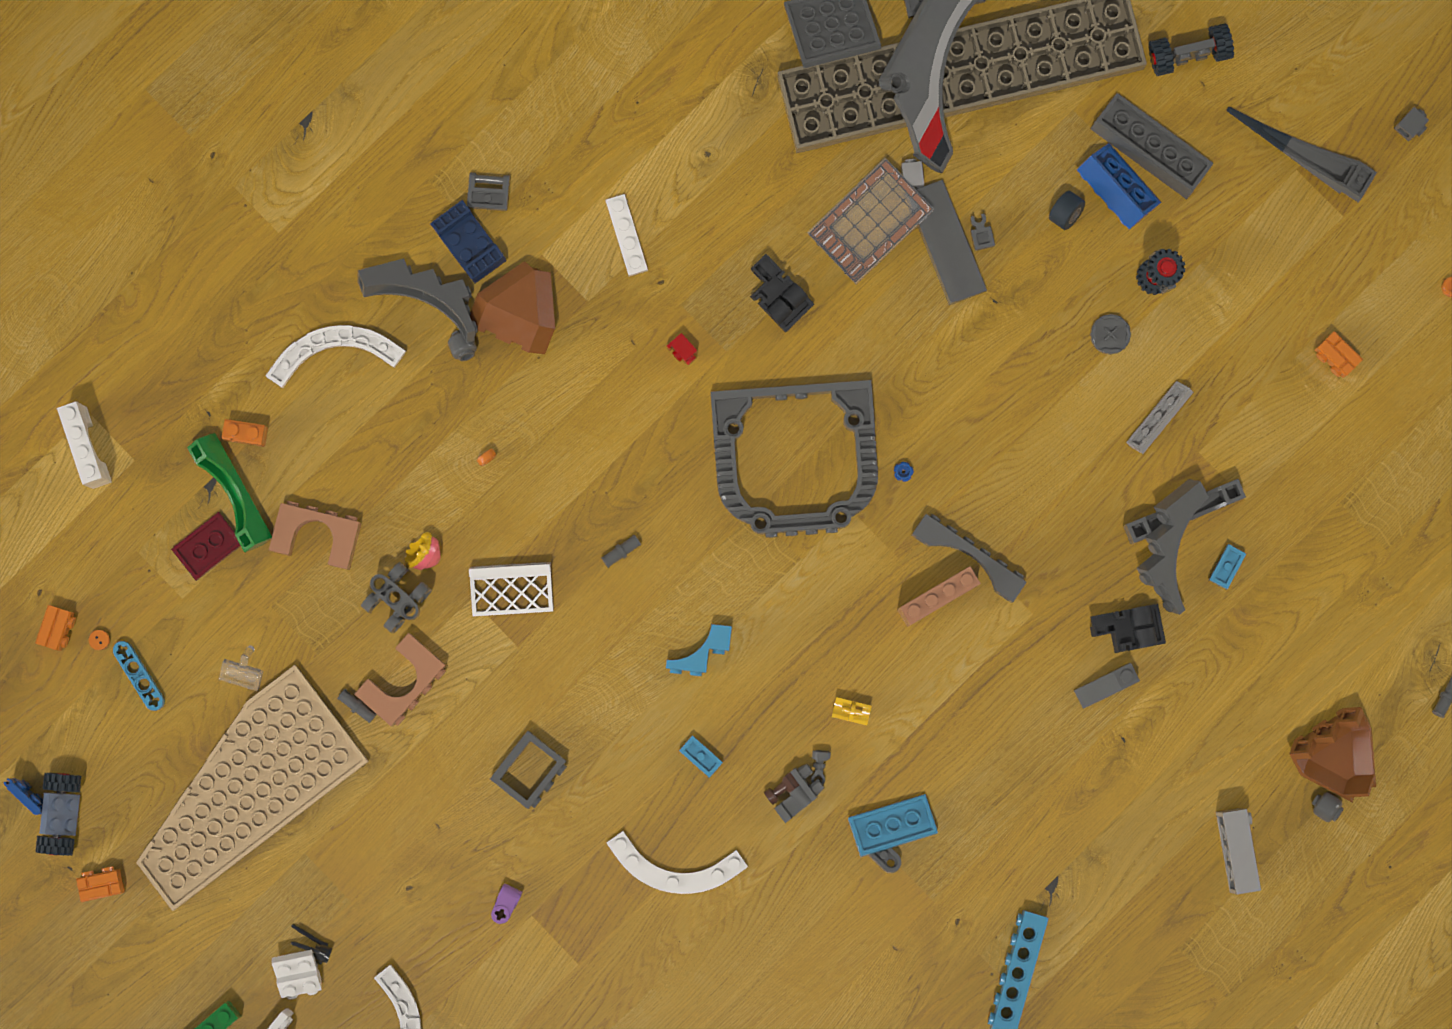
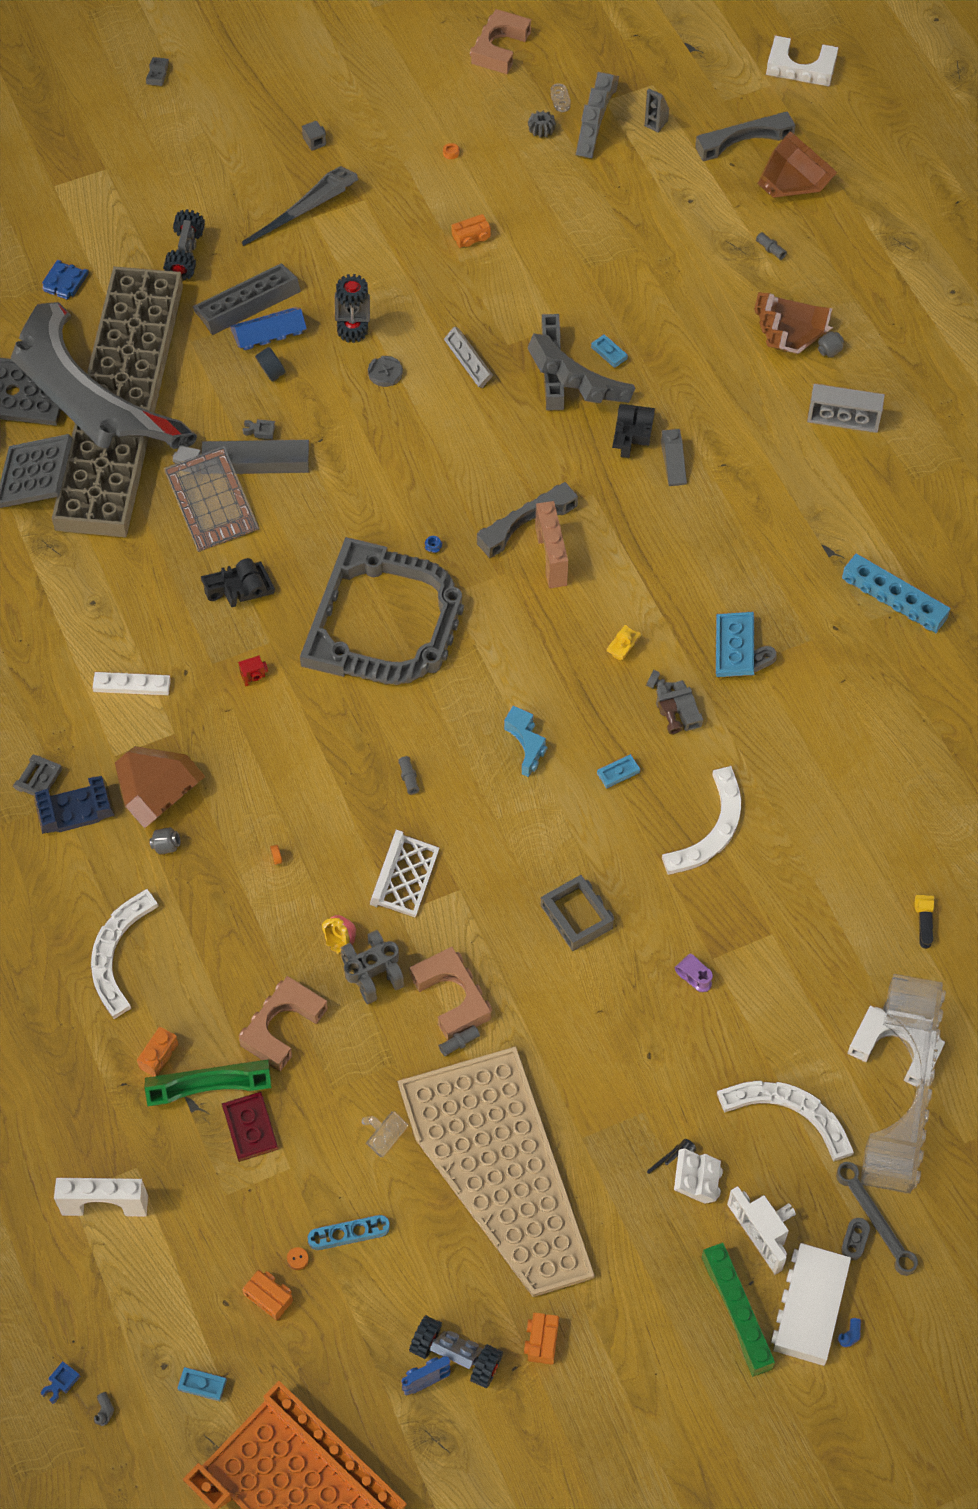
camera: 70 degrees left, 25 degrees down
dark grey arch [357,259,477,343] -> none

